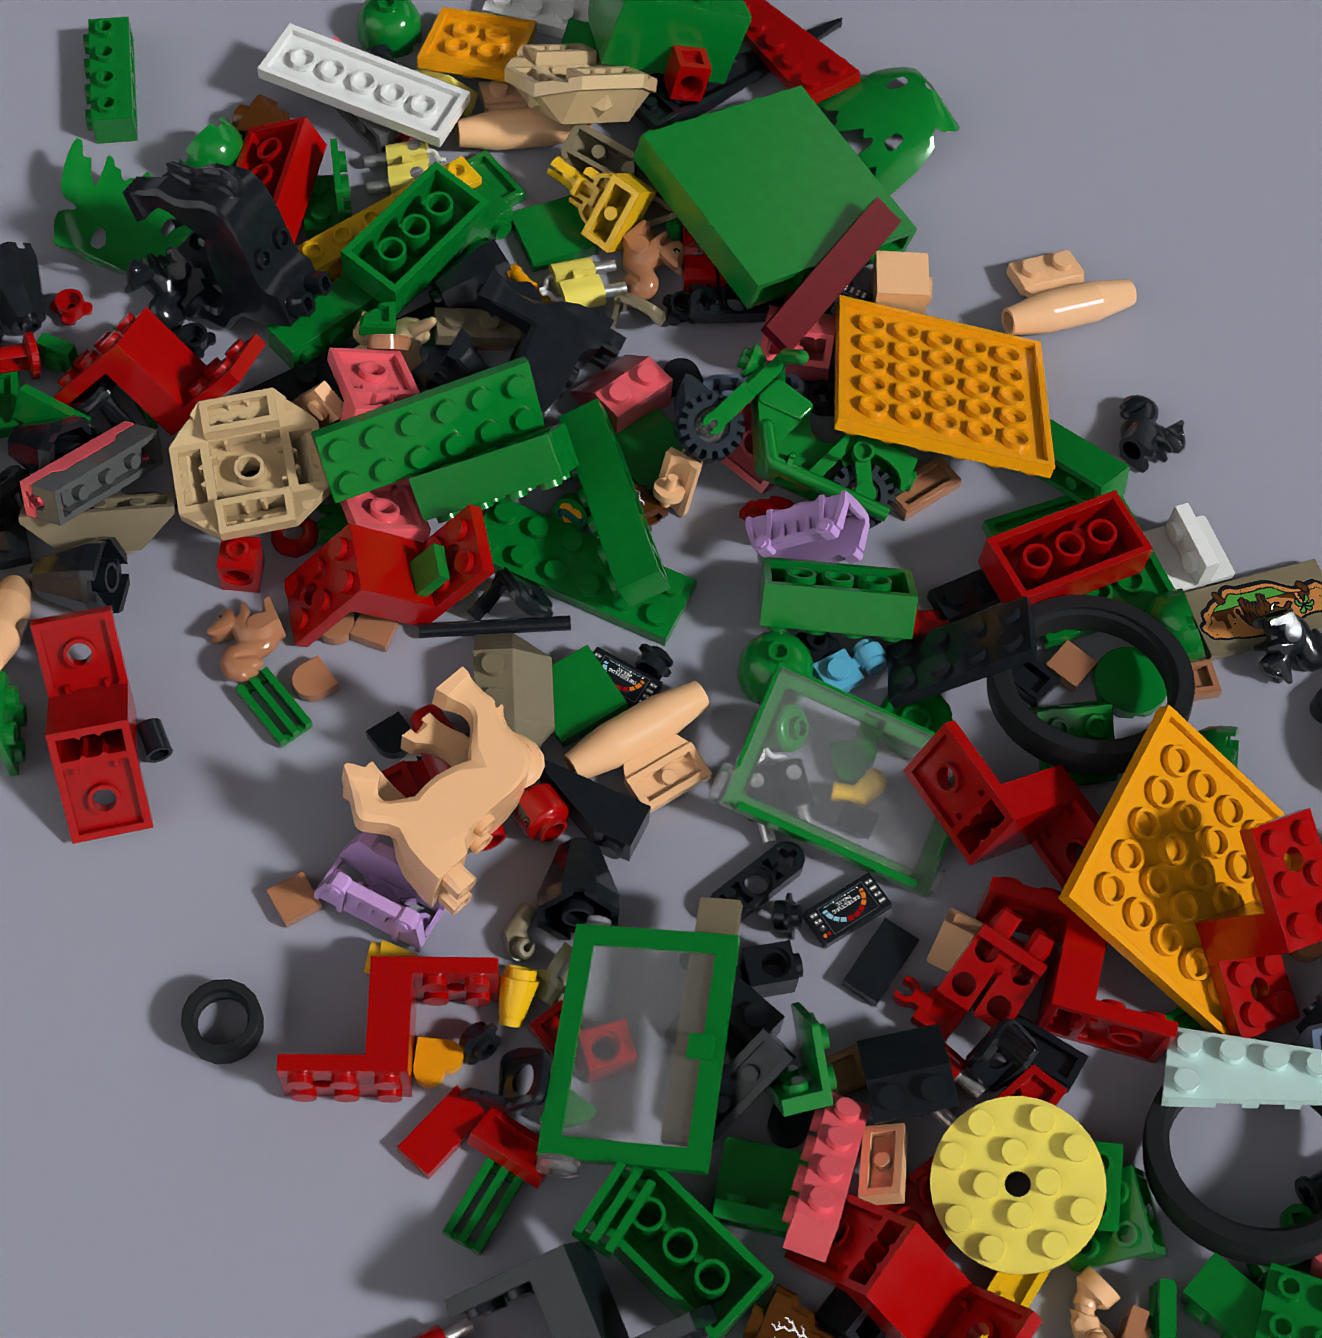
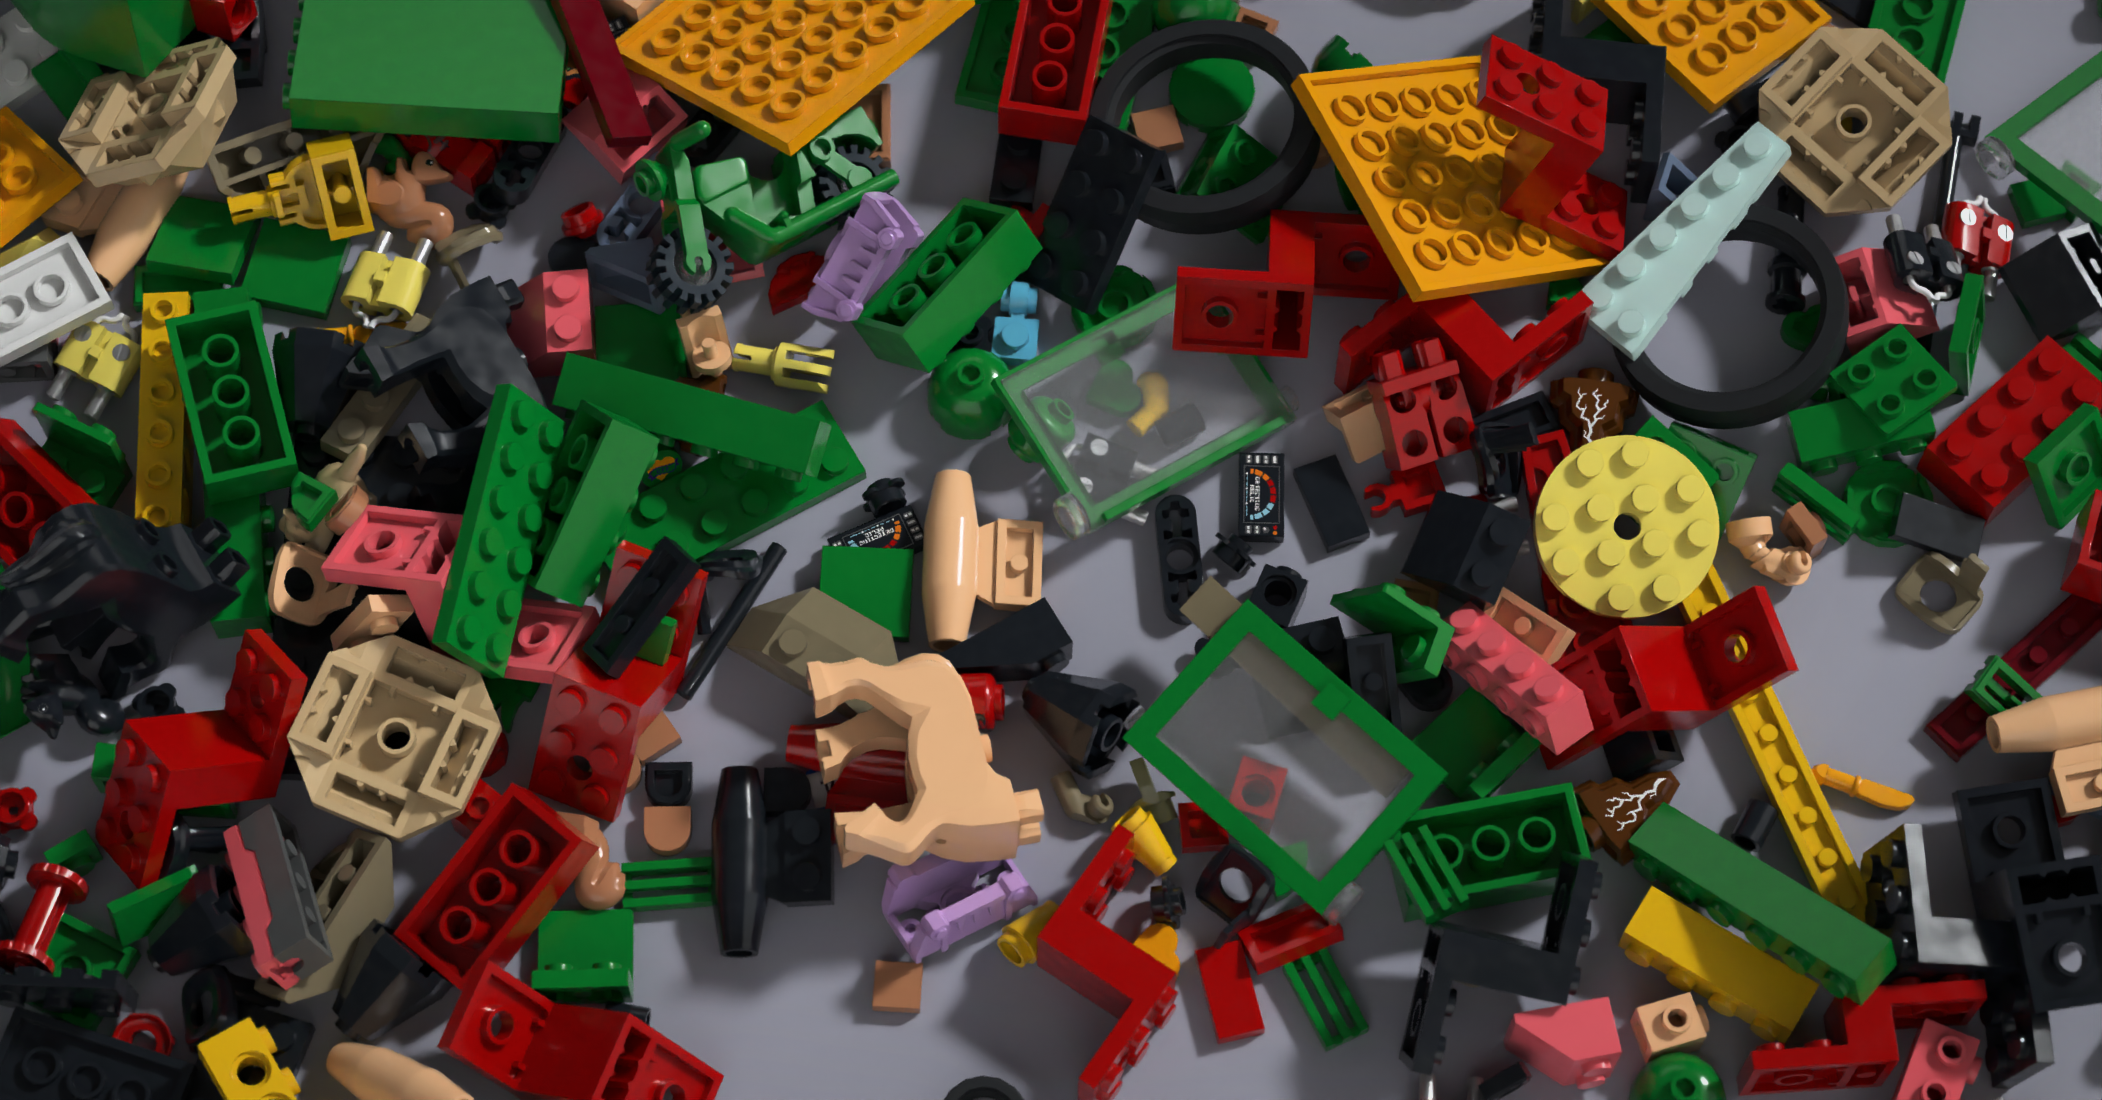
camera: 50 degrees left, 5 degrees up
none -> green tile [146,196,261,286]
none -> light nougat piece [268,541,358,627]
none -> red brick [393,782,599,991]
none -> green bracket [532,909,634,1005]
none -> red plate [561,201,604,239]
none -> black plate [581,536,702,679]
none -> black tile [645,762,693,807]
none -> black plate [711,765,835,958]
none -> light yellow arm [732,342,835,394]
none -> reddish brown rock [1550,367,1640,452]

